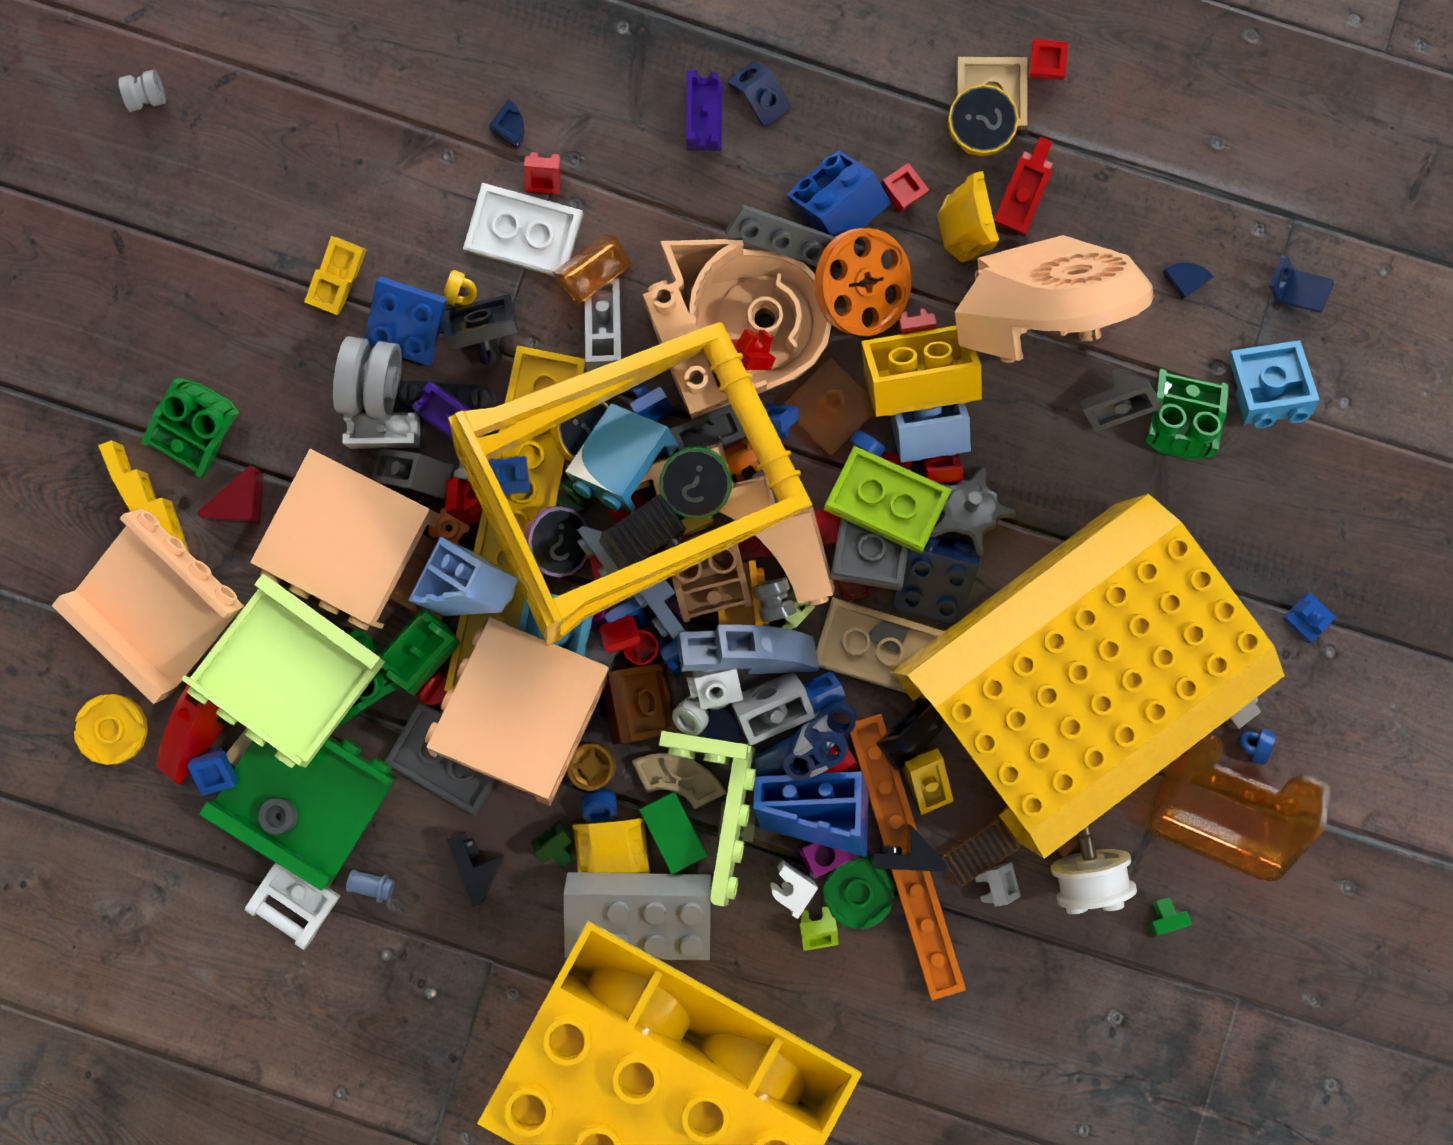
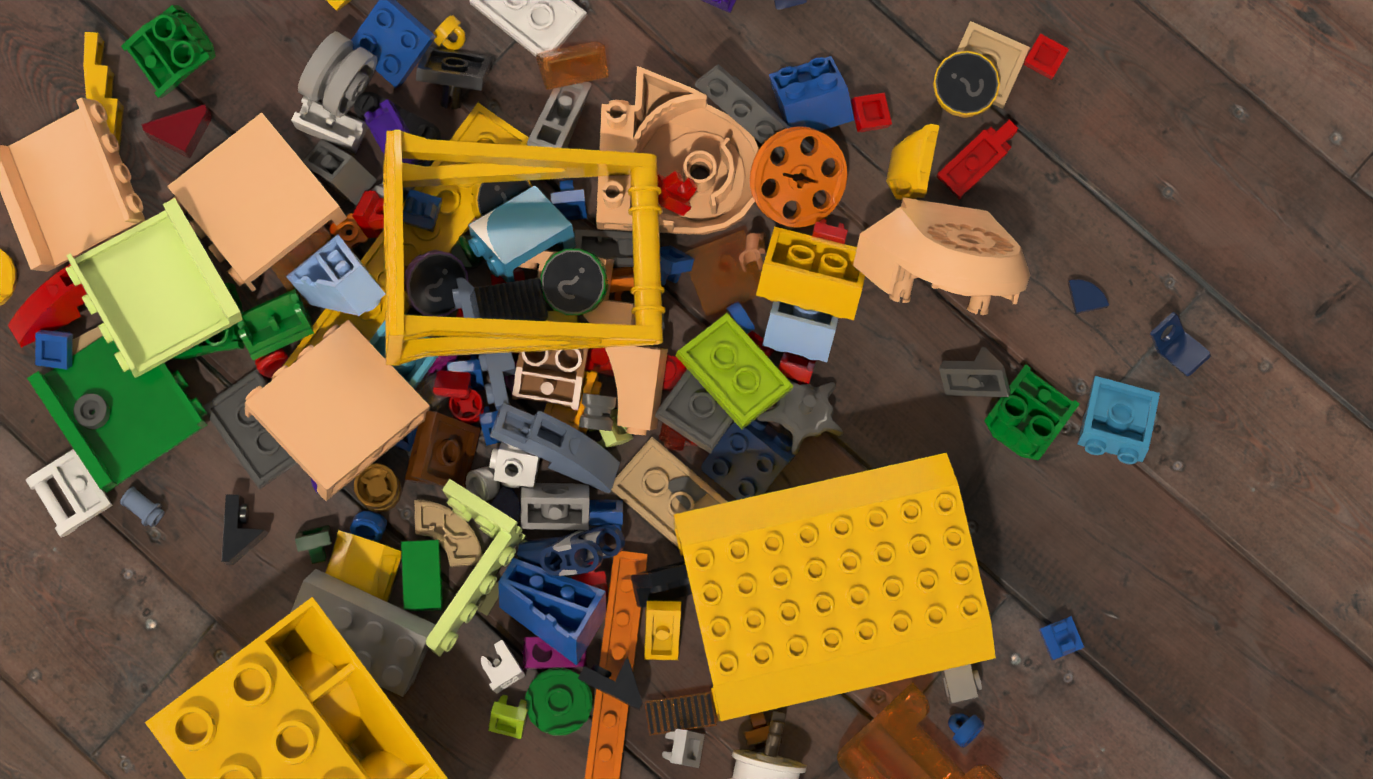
camera: 25 degrees right, 5 degrees down
none -> nougat arm [739,232,767,272]

